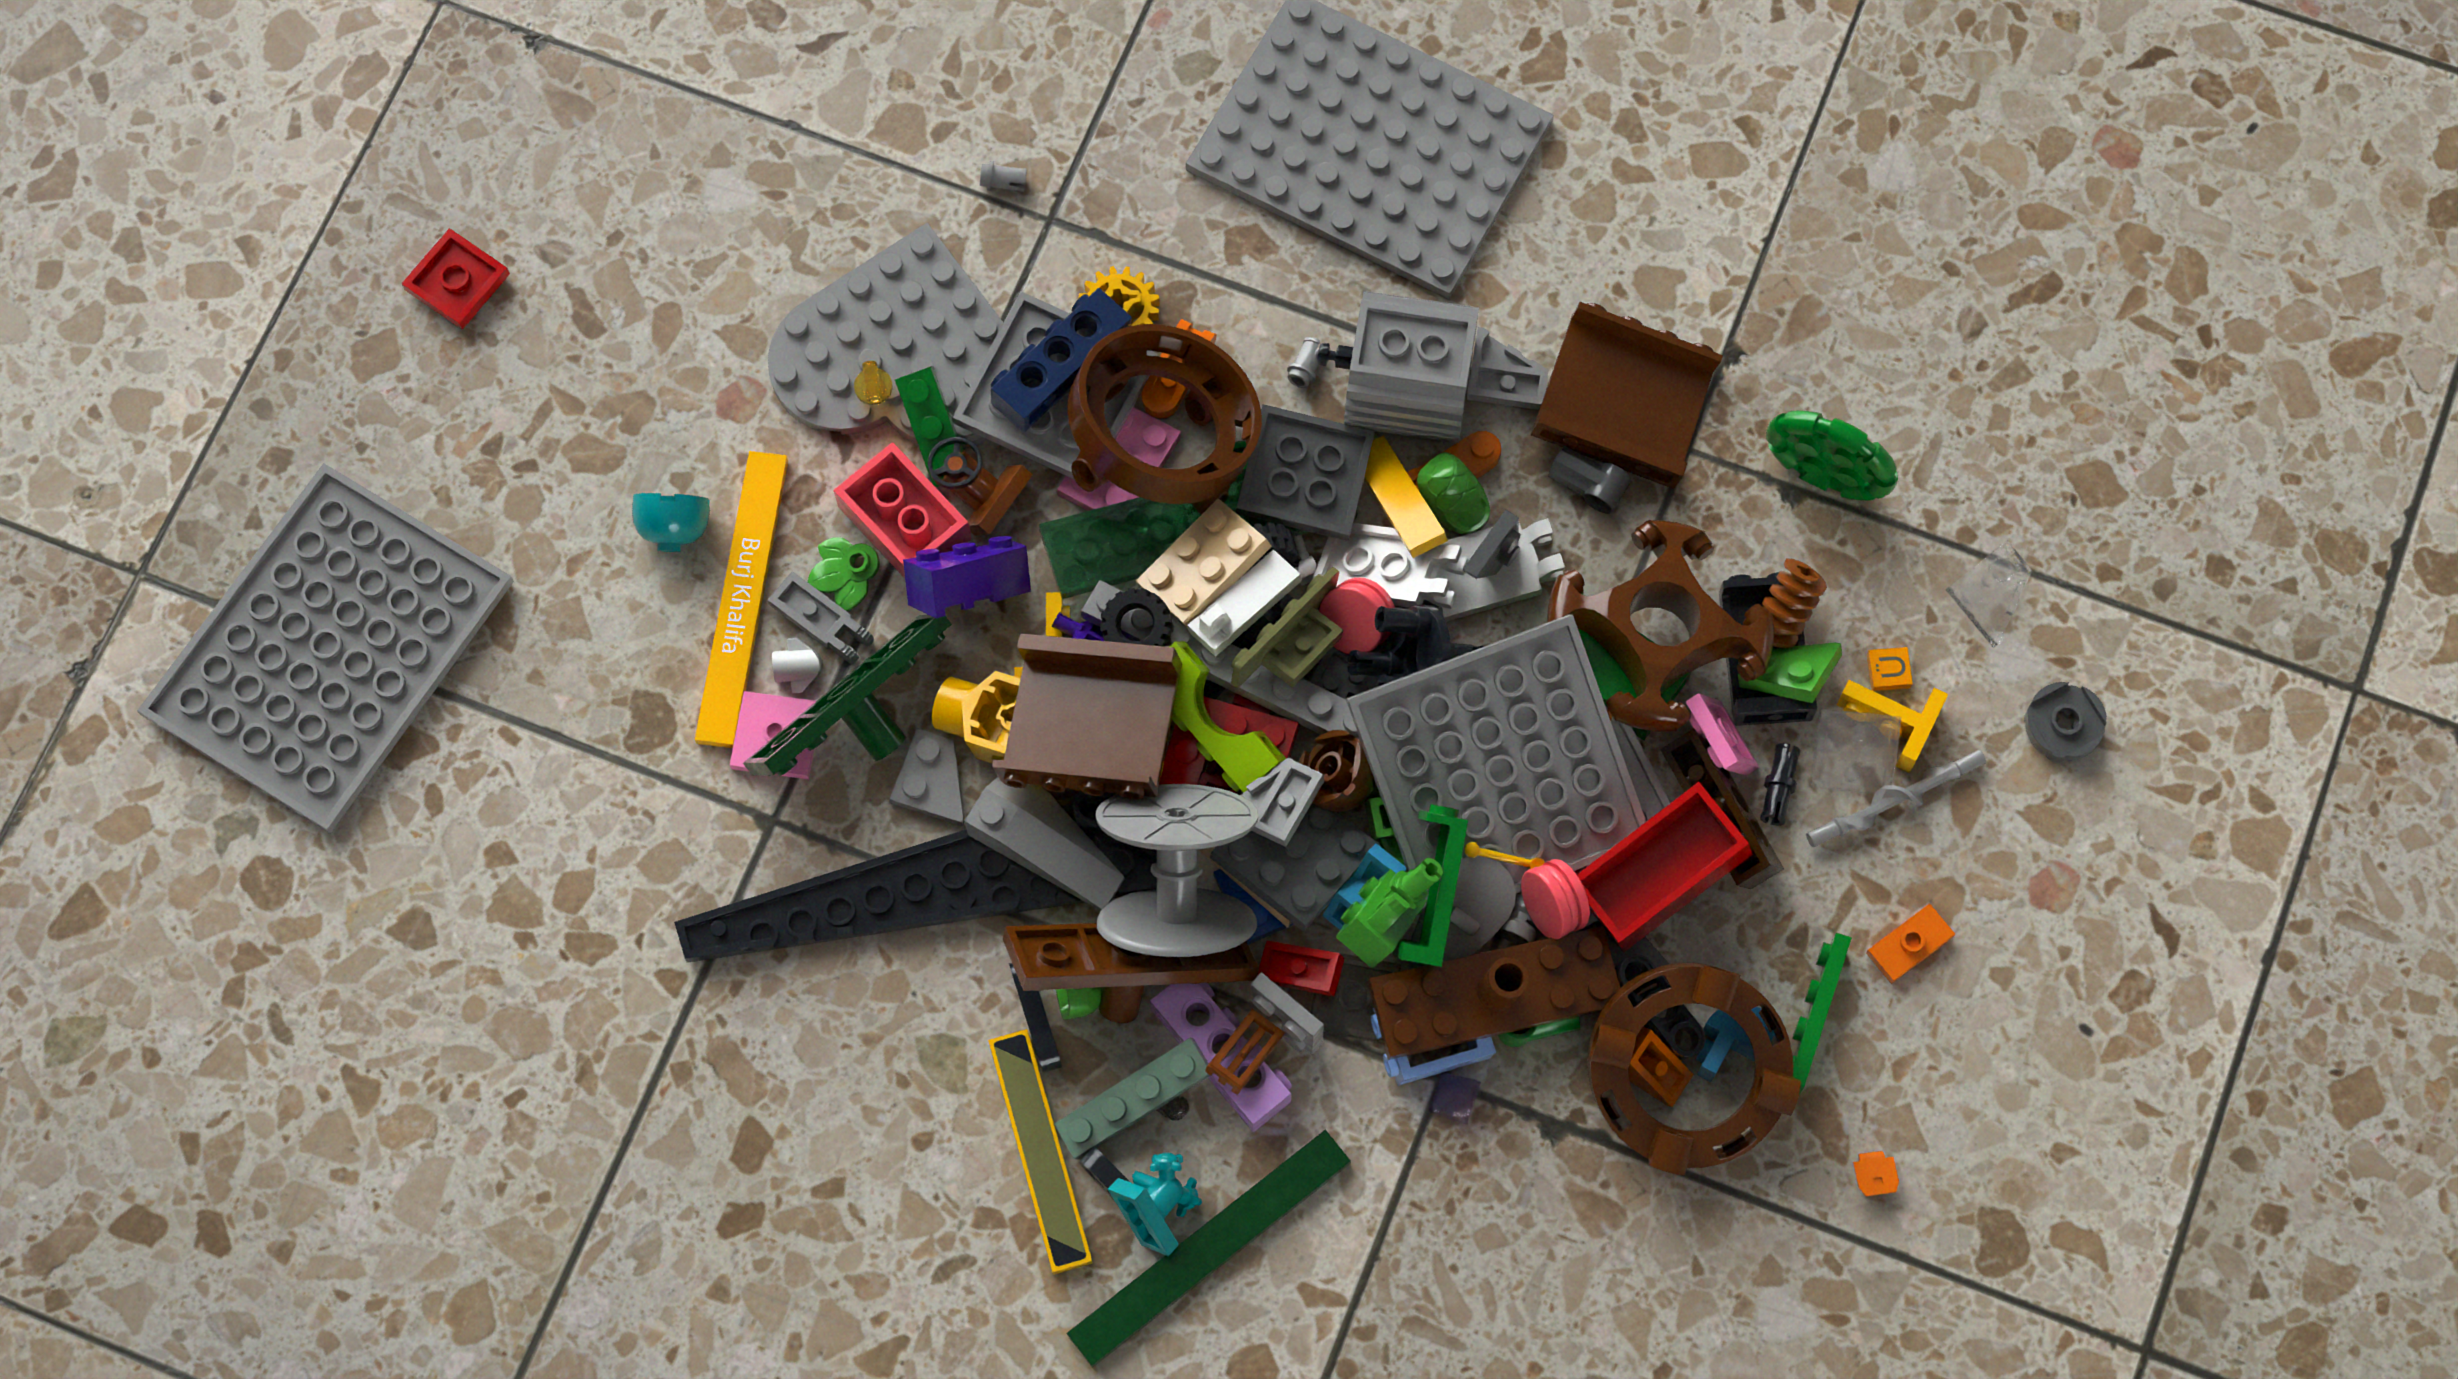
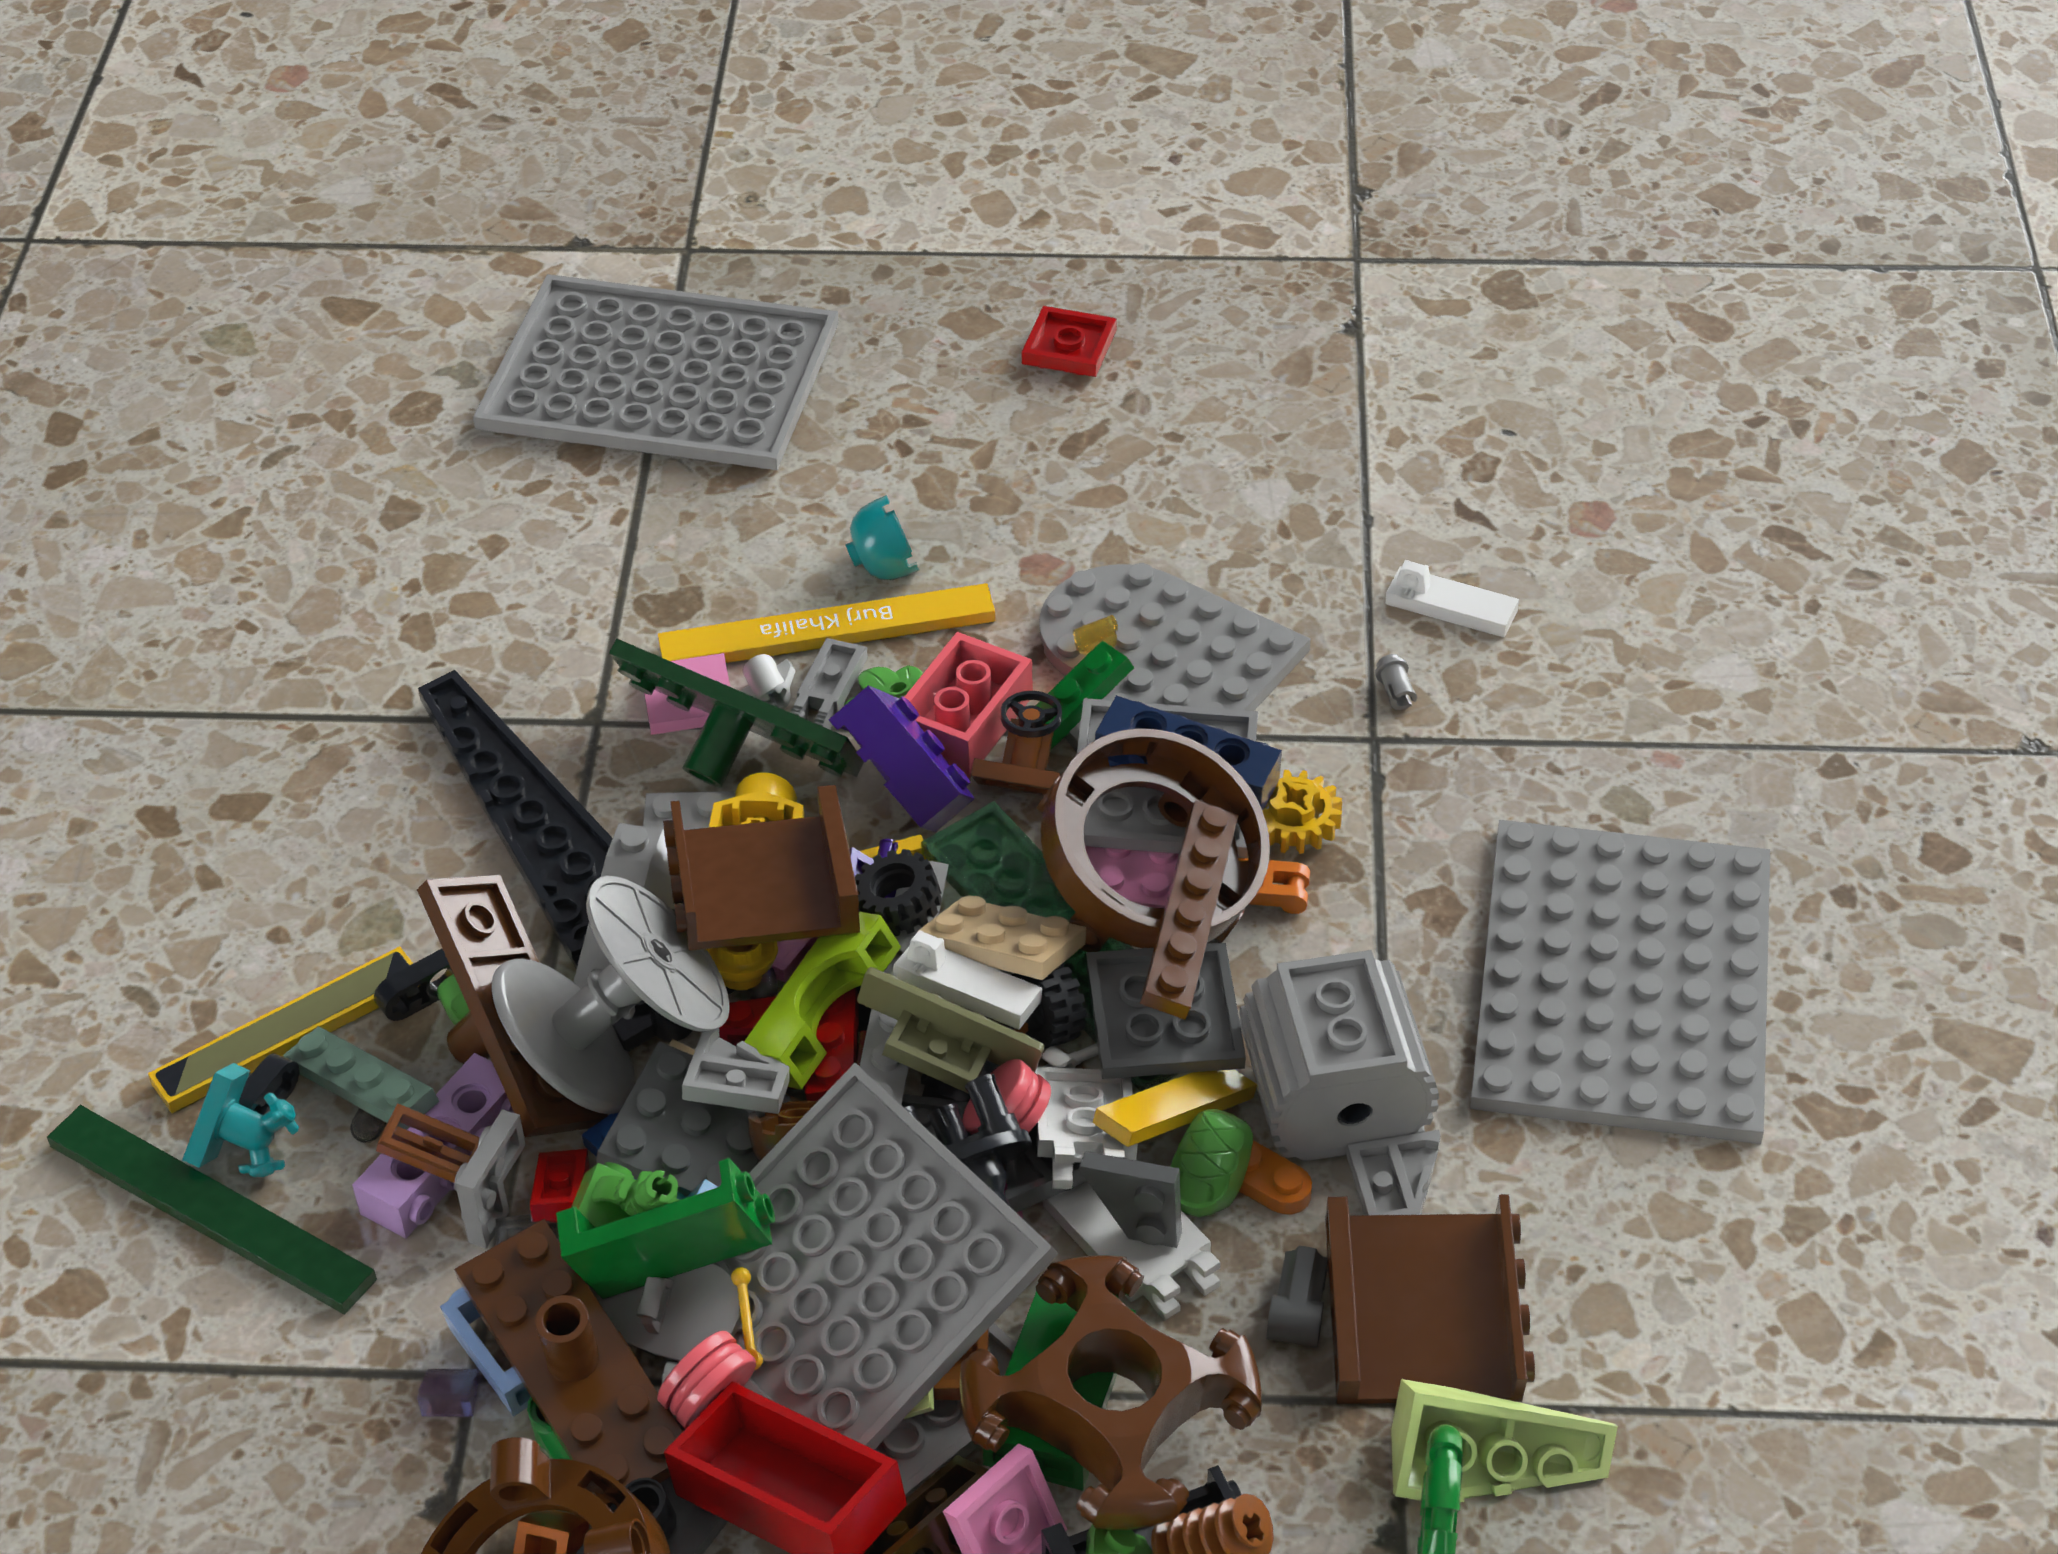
camera: 70 degrees right, 25 degrees down
none -> reddish brown plate [1140,800,1238,1020]
none -> white hinge [1385,560,1519,637]
none -> yellowish green wedge [1391,1379,1618,1502]

